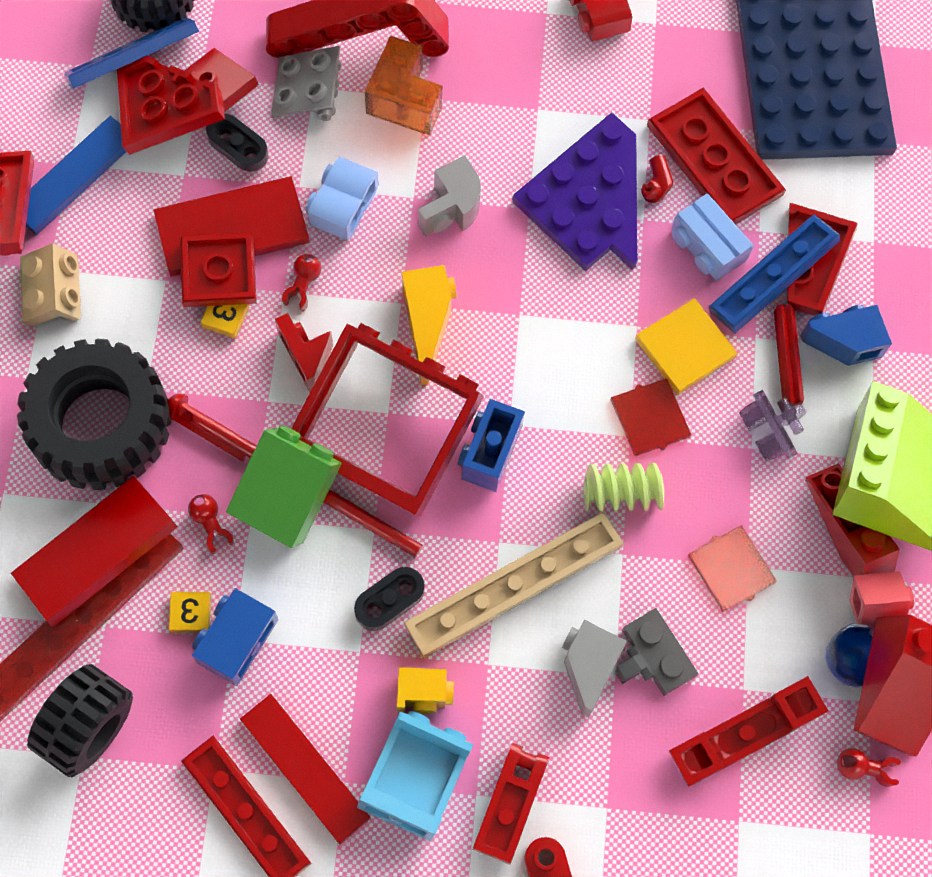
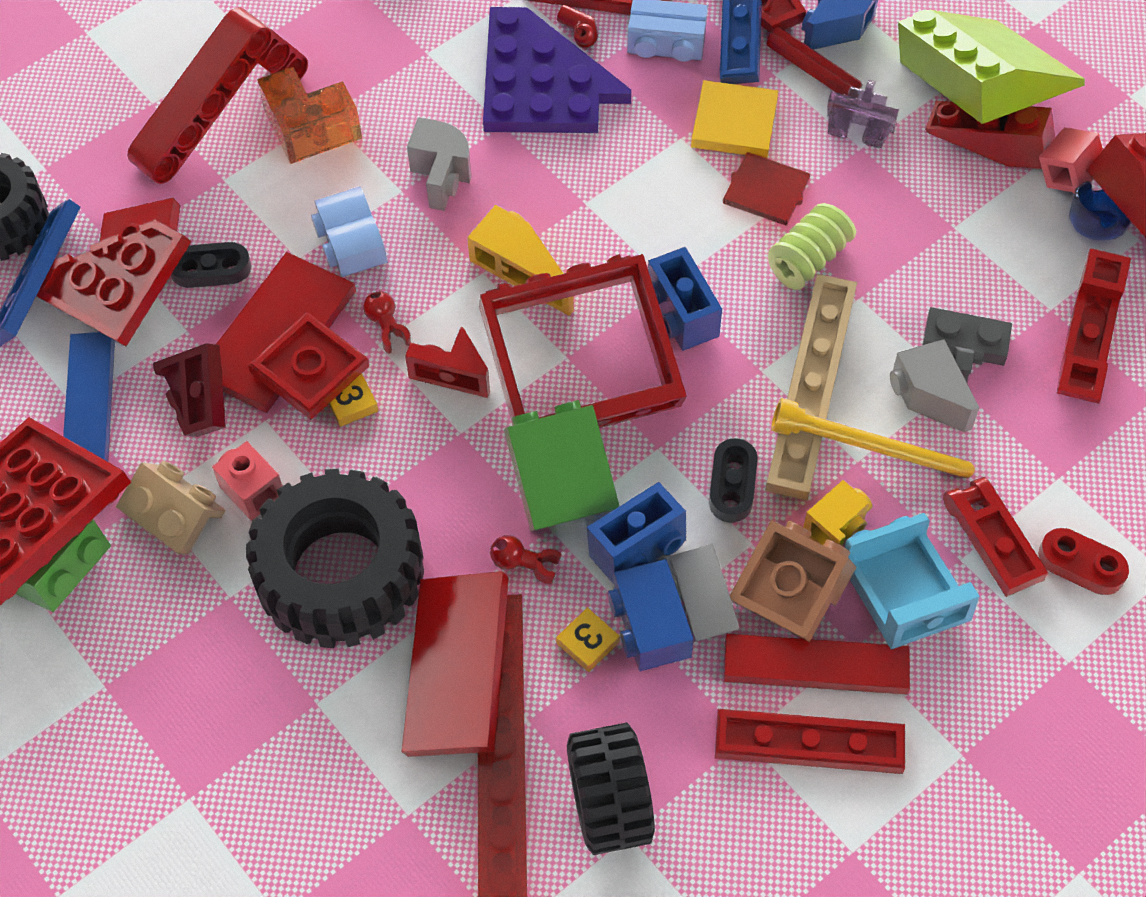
camera: 40 degrees left, 10 degrees down
red bar [167,394,423,558] -> none
light grey hinge [271,46,341,121] -> none
clear red piece [688,525,777,612] -> none
none -> dark red wing [153,343,226,437]
none -> coral brick [212,441,282,521]
none -> blue brick [586,482,686,584]
none -> light grey slope [670,544,740,642]
none -> nougat plate [730,520,857,642]
none -> yellow piece [771,398,975,478]

